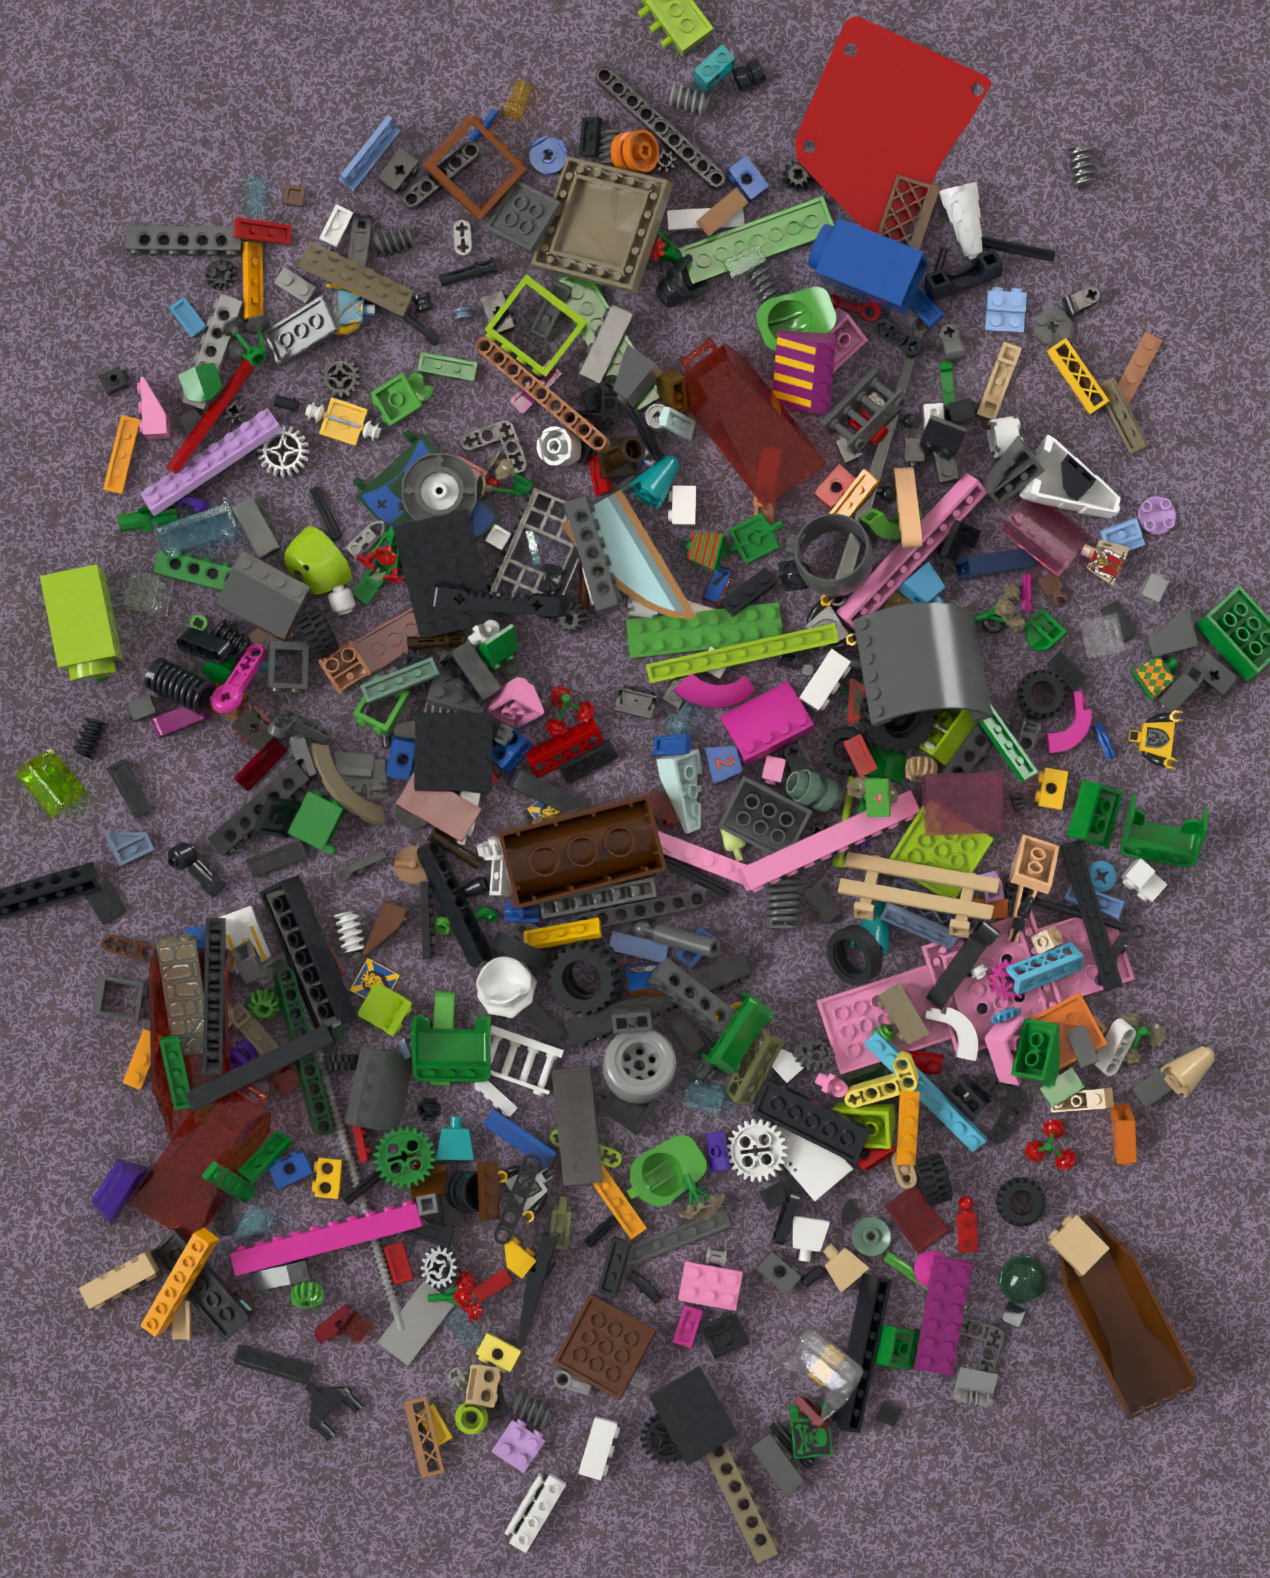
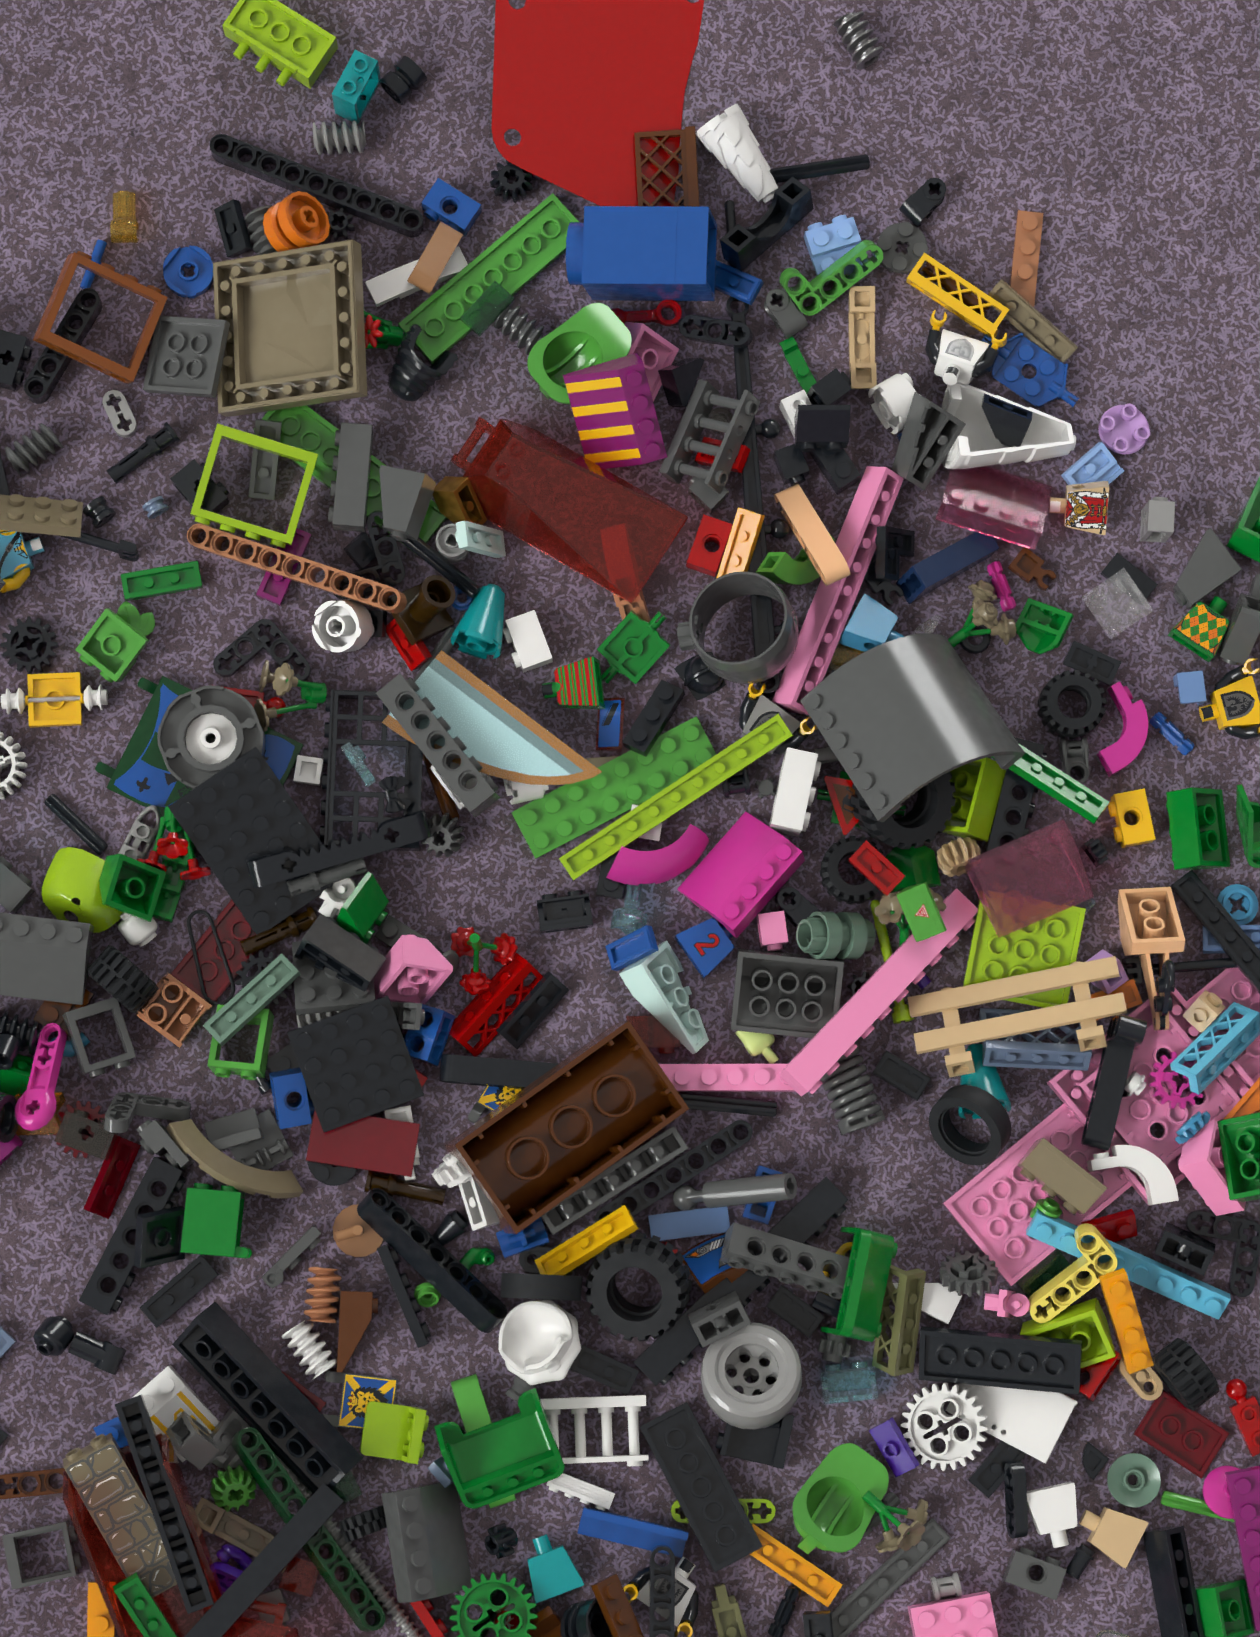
camera: 30 degrees left, 5 degrees down
none -> green slope [99,854,166,922]
none -> black piece [187,909,236,1006]
none -> dark grey pin [286,858,367,897]
none -> nougat piece [304,1267,342,1323]
none -> black slope [658,358,704,407]
none -> bright green beam [780,240,883,316]
none -> torso [925,310,1007,385]
none -> blue plate [981,332,1079,409]
none -> medium blue panel [1173,670,1207,705]

